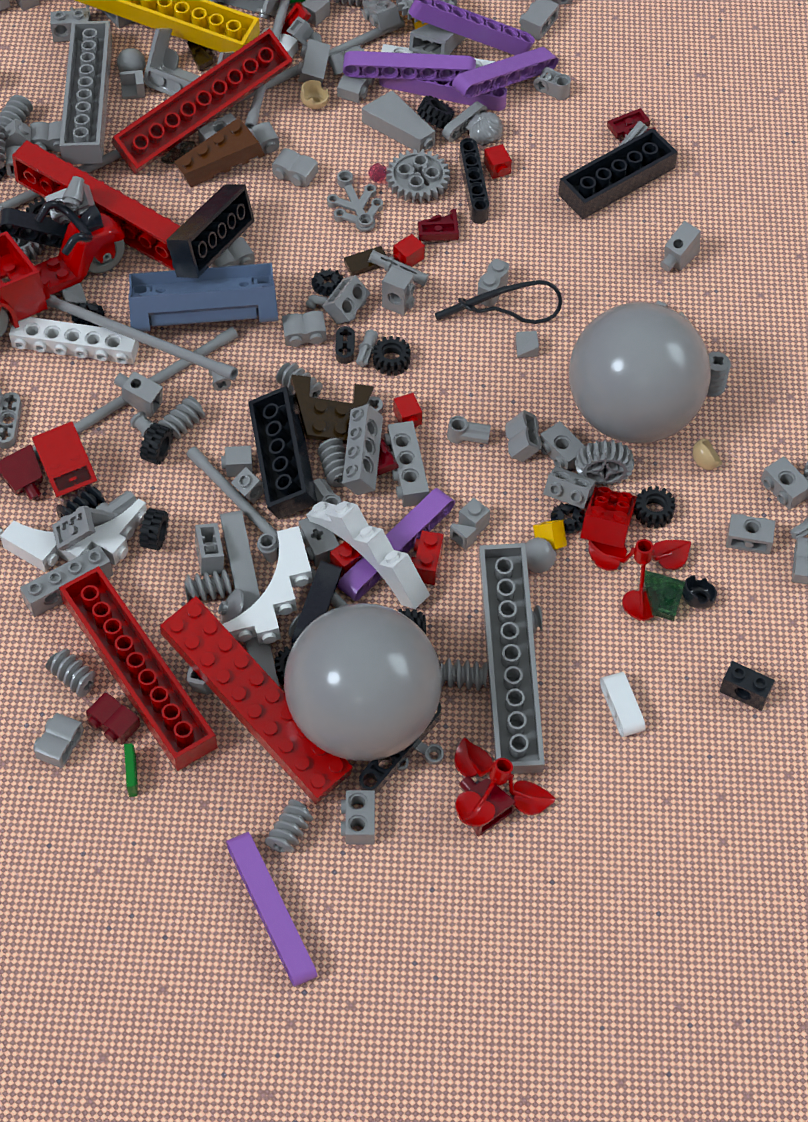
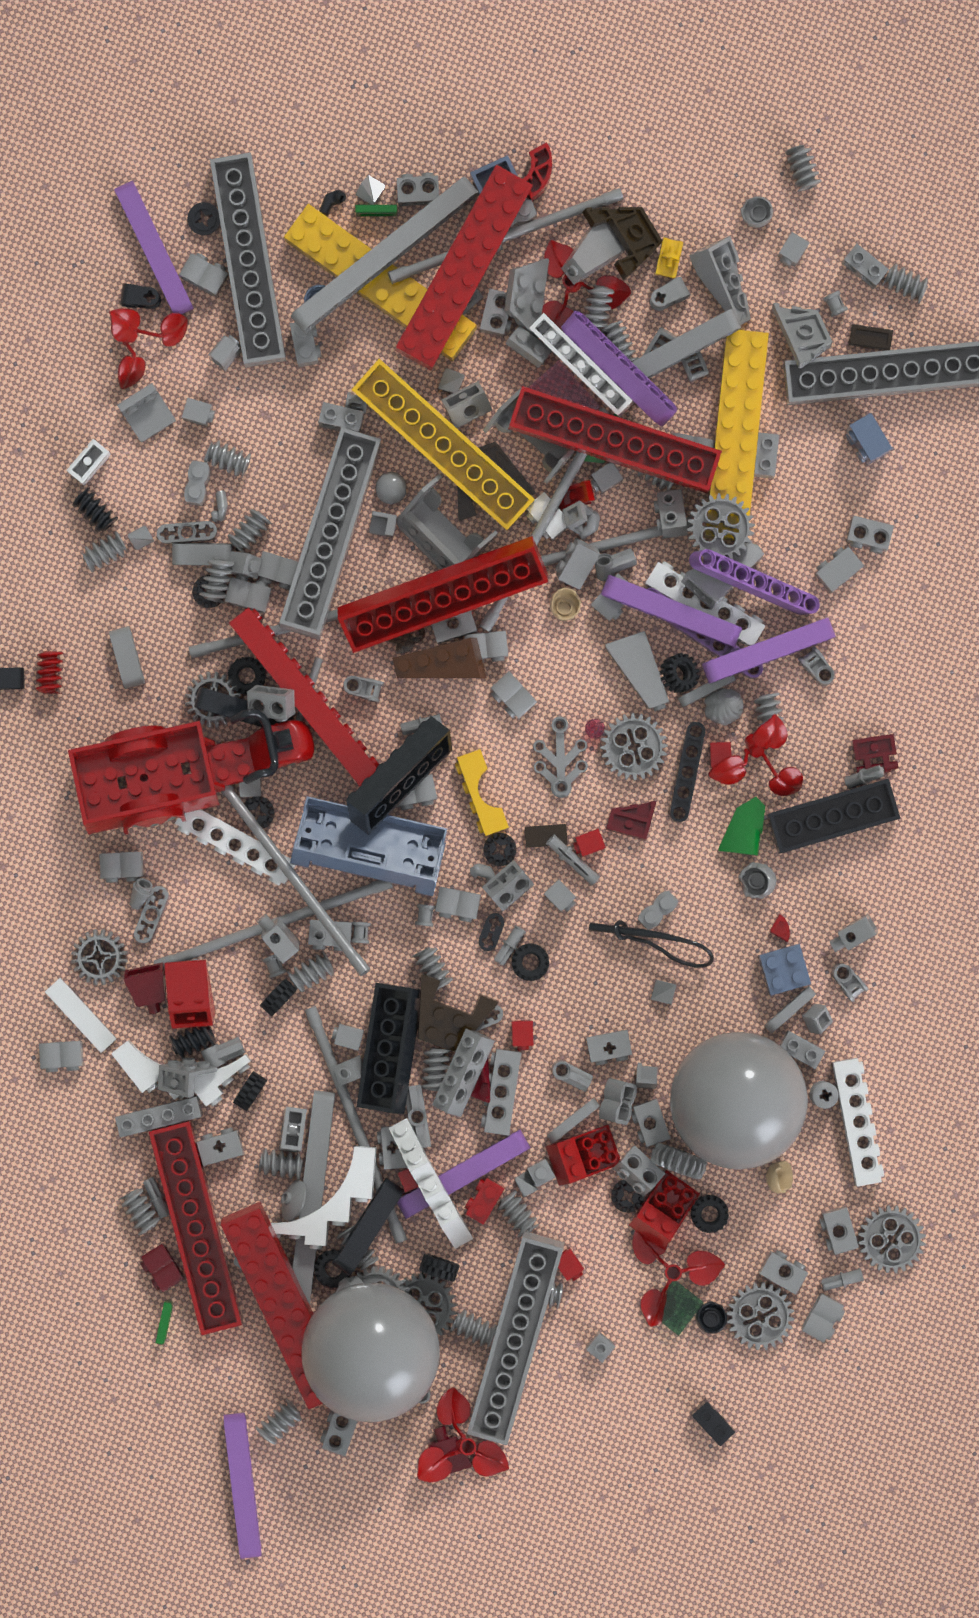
camera: 20 degrees right, 30 degrees up
light grey brick [33,713,84,768] -> none
light grey cone [62,176,85,209] -> none
light grey cone [257,533,279,563] -> none
light grey hair [525,537,556,573] -> none
yellow panel [533,520,567,550] -> none
white beam [600,672,646,737] -> none
none -> light grey axle [143,1177,170,1219]
none -> light grey brick [197,1127,245,1166]
none -> light grey brick [308,920,352,951]
none -> light grey piece [343,676,384,703]
none -> light grey bush [415,904,436,927]
none -> yellow arch [455,749,509,837]
none -> light grey piece [497,1190,540,1238]
none -> red slope [545,1124,620,1186]
none -> light grey beam [547,1098,600,1143]
none -> red brick [558,1247,584,1281]
none -> light grey brick [586,1029,632,1066]
none -> light grey brick [586,1331,616,1363]
none -> light grey panel [635,1062,658,1089]
none -> red plant [708,714,803,796]
none -> green panel [718,797,765,856]
none -> light grey gear [726,1282,794,1350]
none -> light grey hair [738,862,777,899]
none -> light grey piece [754,693,784,727]
none -> sand blue brick [758,944,811,996]
none -> red tile [769,914,790,942]
none -> light grey piece [831,963,869,1003]
none -> white brick [832,1058,884,1187]

